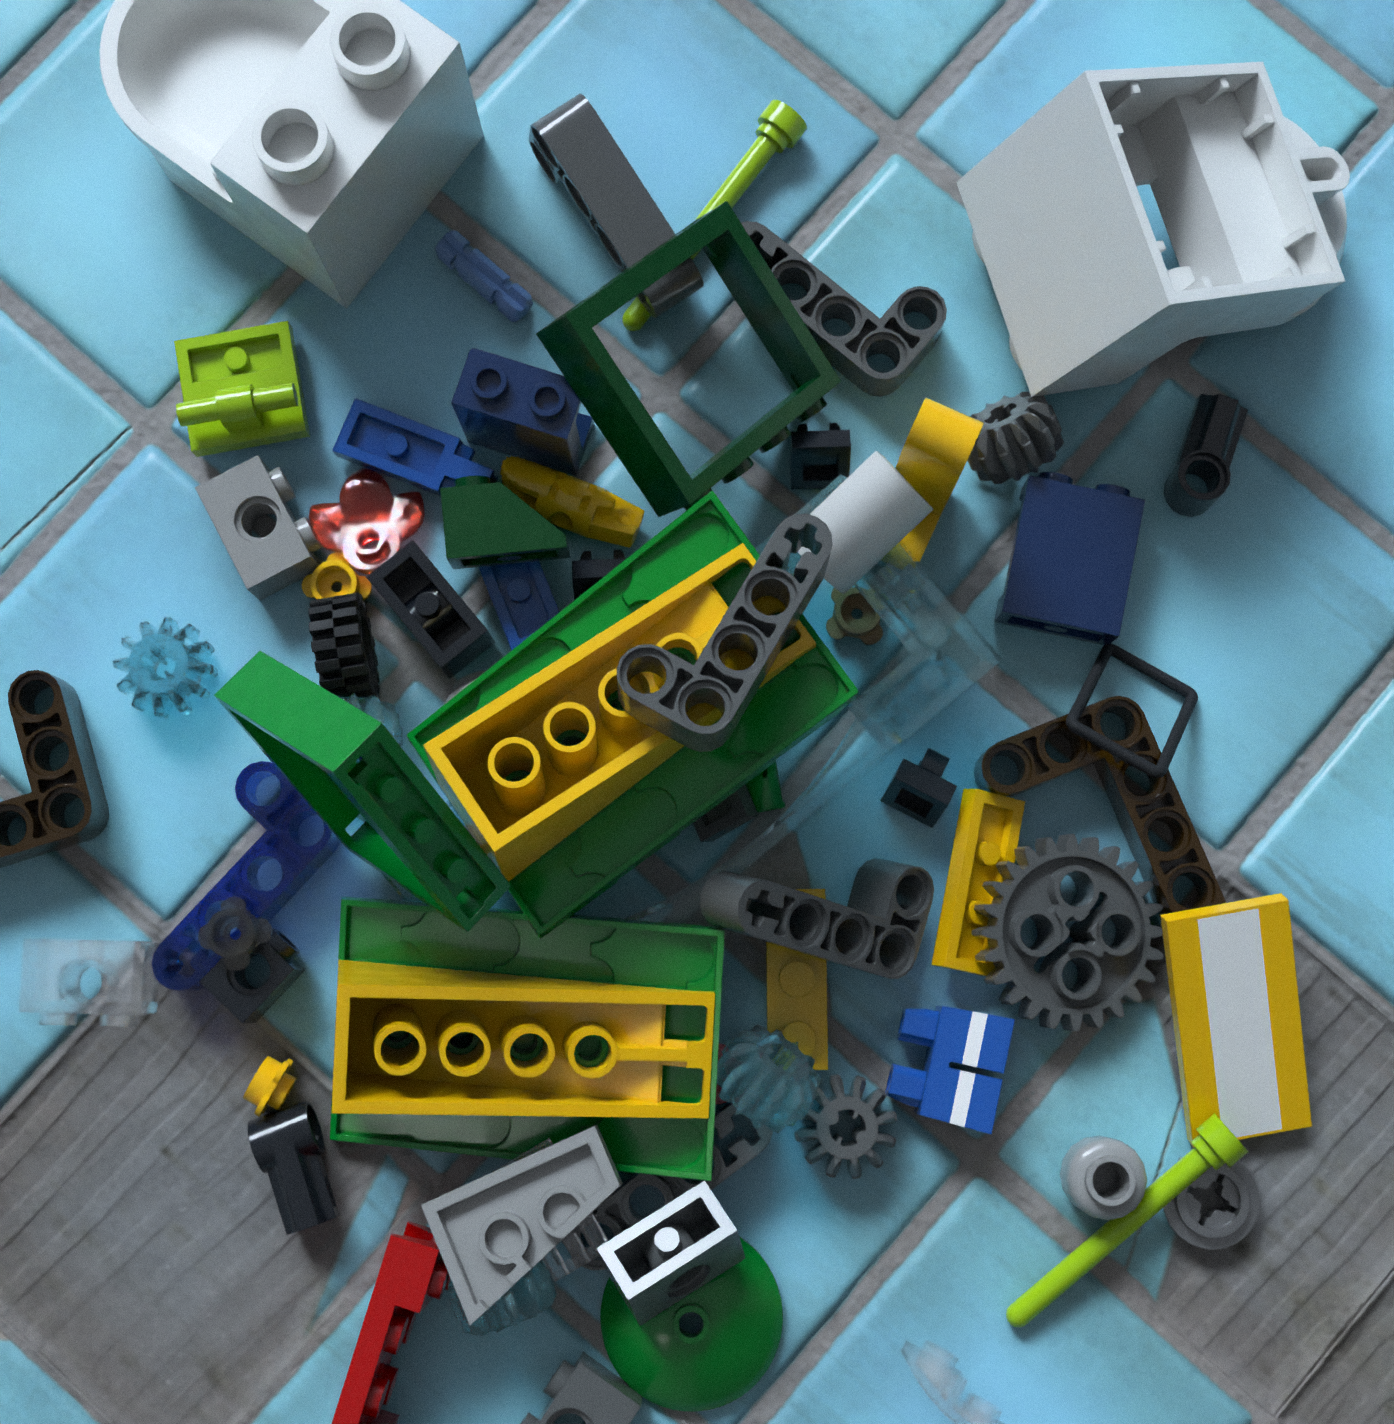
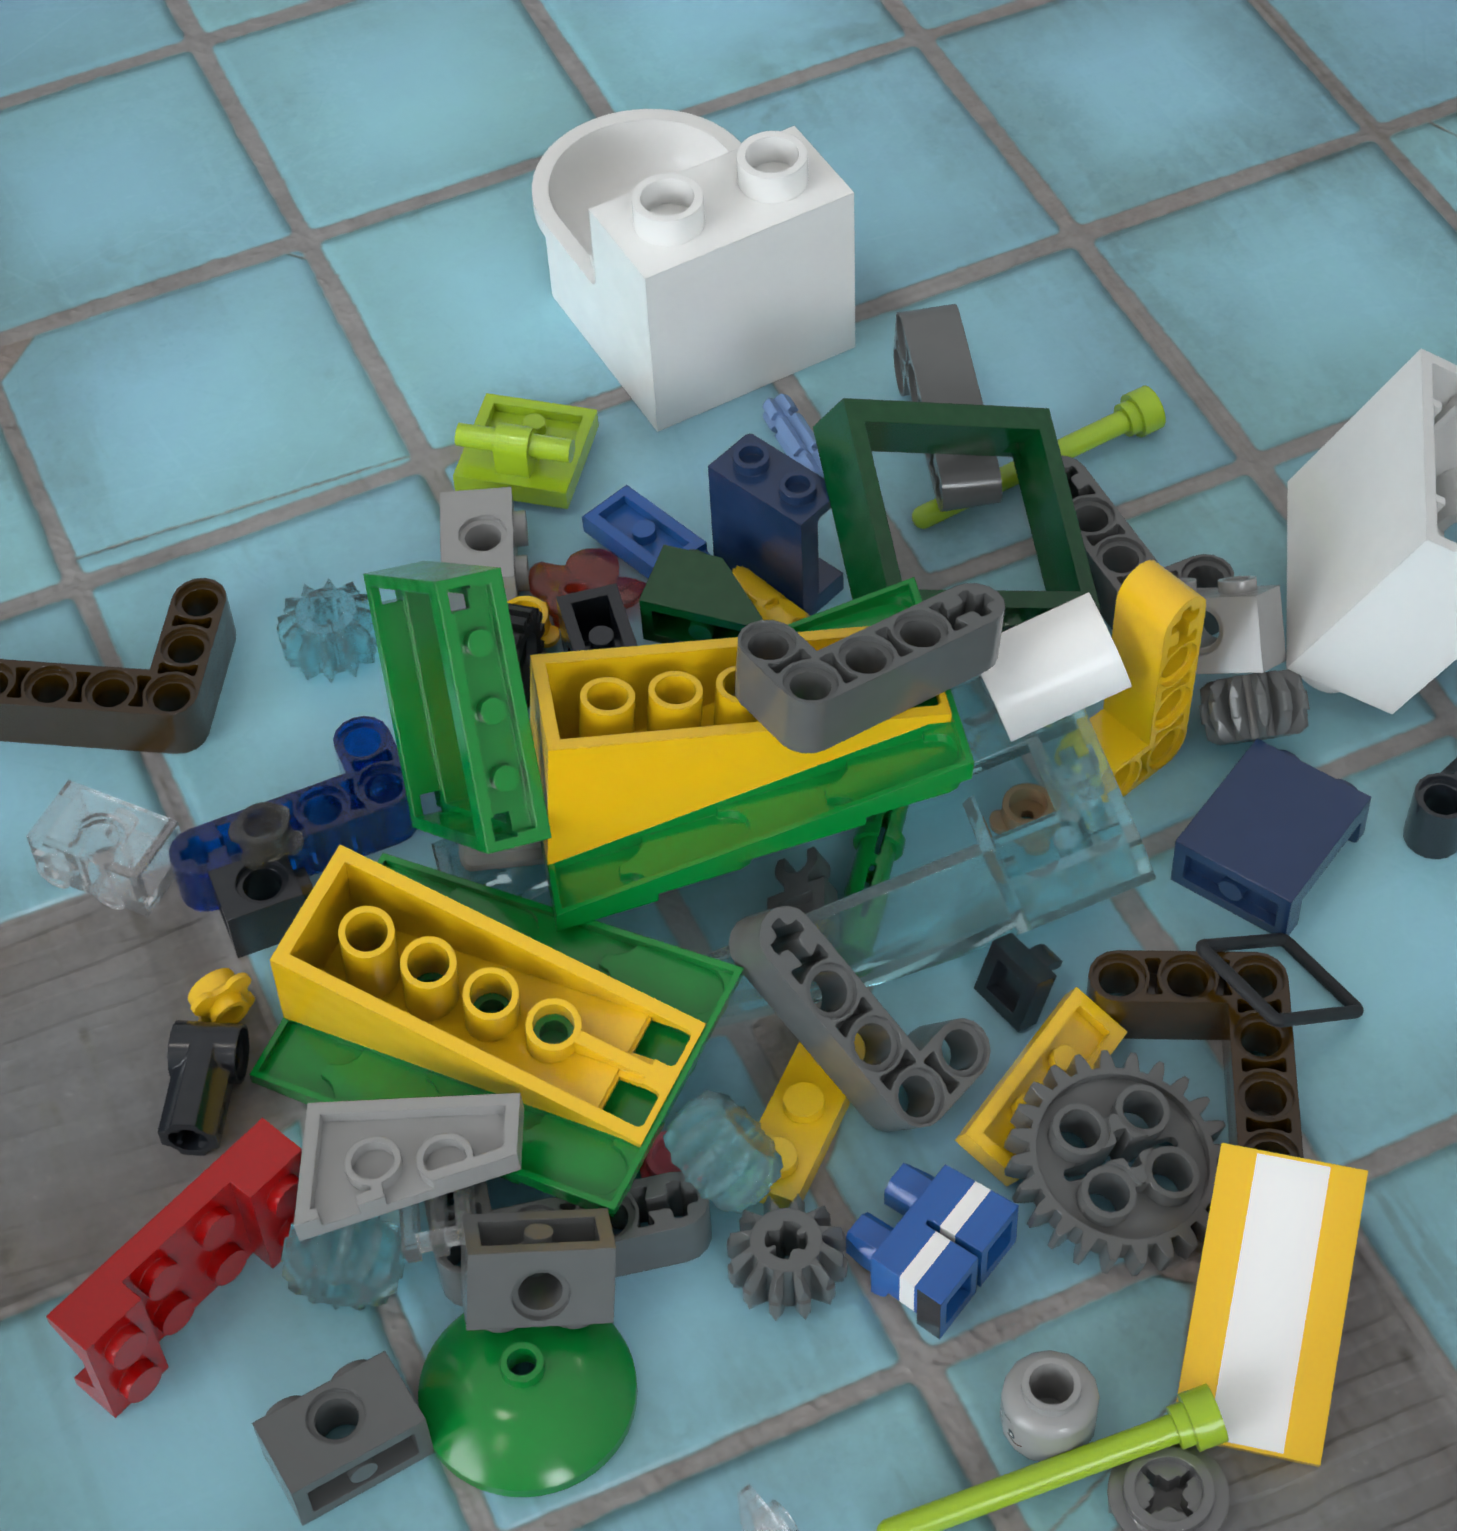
camera: 25 degrees right, 30 degrees down
none -> light grey brick [1179,576,1286,674]

